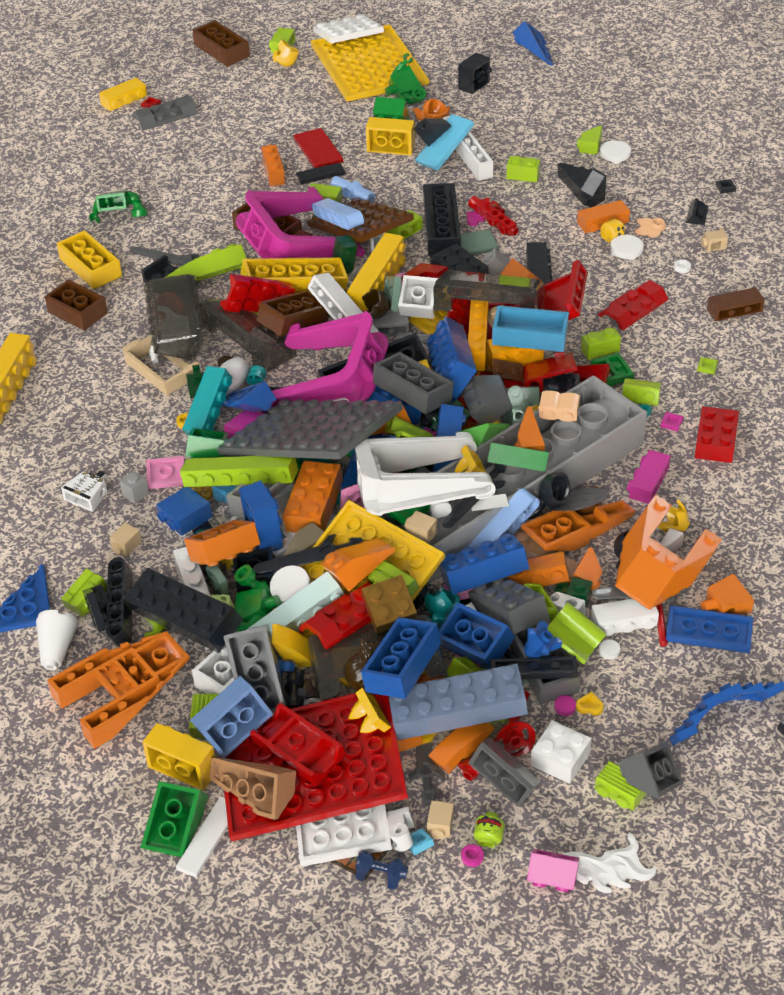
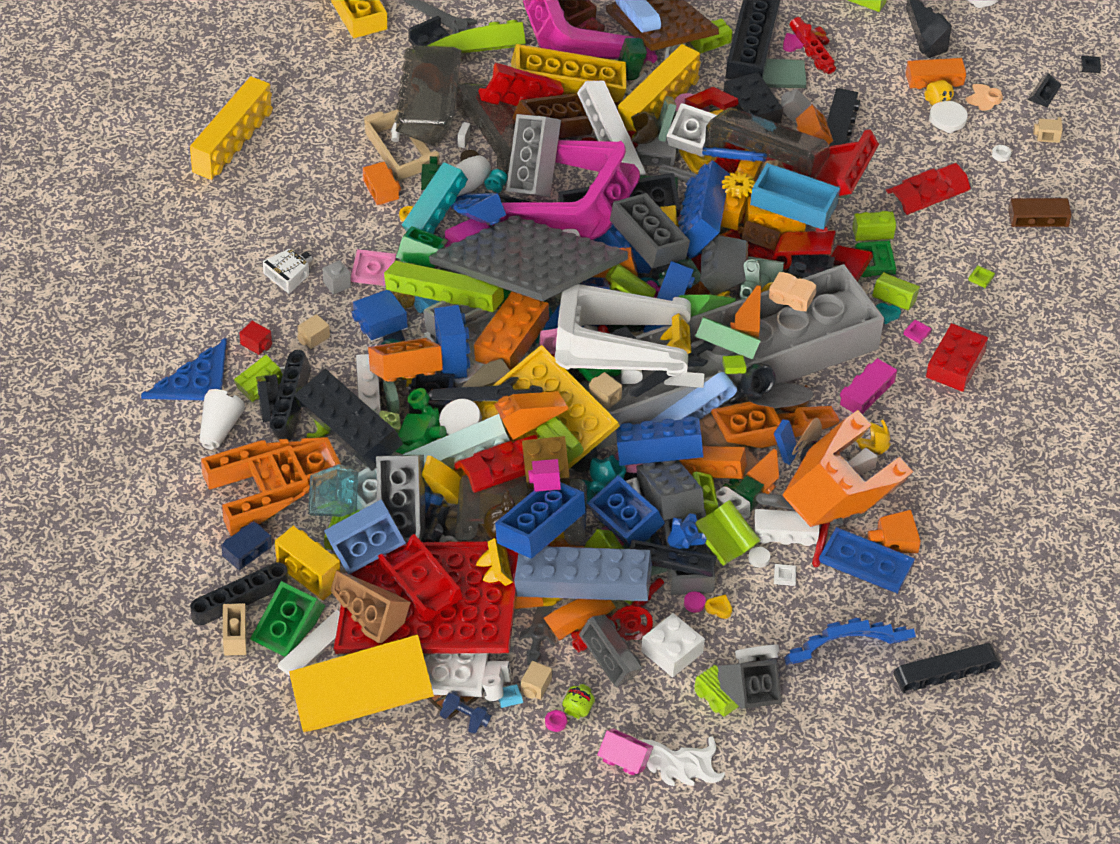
camera: 10 degrees right, 5 degrees up
reddish brown brick [44,279,108,331] -> none
none -> black beam [190,562,288,625]
none -> dark blue brick [221,521,272,571]
none -> tan brick [223,603,246,656]
none -> red brick [239,320,272,355]
none -> yellow tile [289,635,434,732]
none -> clear light blue slope [308,464,359,517]
none -> orange brick [363,162,401,205]
none -> white tile [458,122,470,148]
none -> light grey brick [506,114,561,197]
none -> dark pink brick [528,459,560,492]
none -> blue piece [702,147,767,162]
none -> yellow gear [722,172,756,198]
none -> lime tile [722,355,746,374]
none -> white tile [735,645,780,663]
none -> blue tile [774,420,798,465]
none -> white tile [774,564,796,586]
none -> tan piece [792,418,822,461]

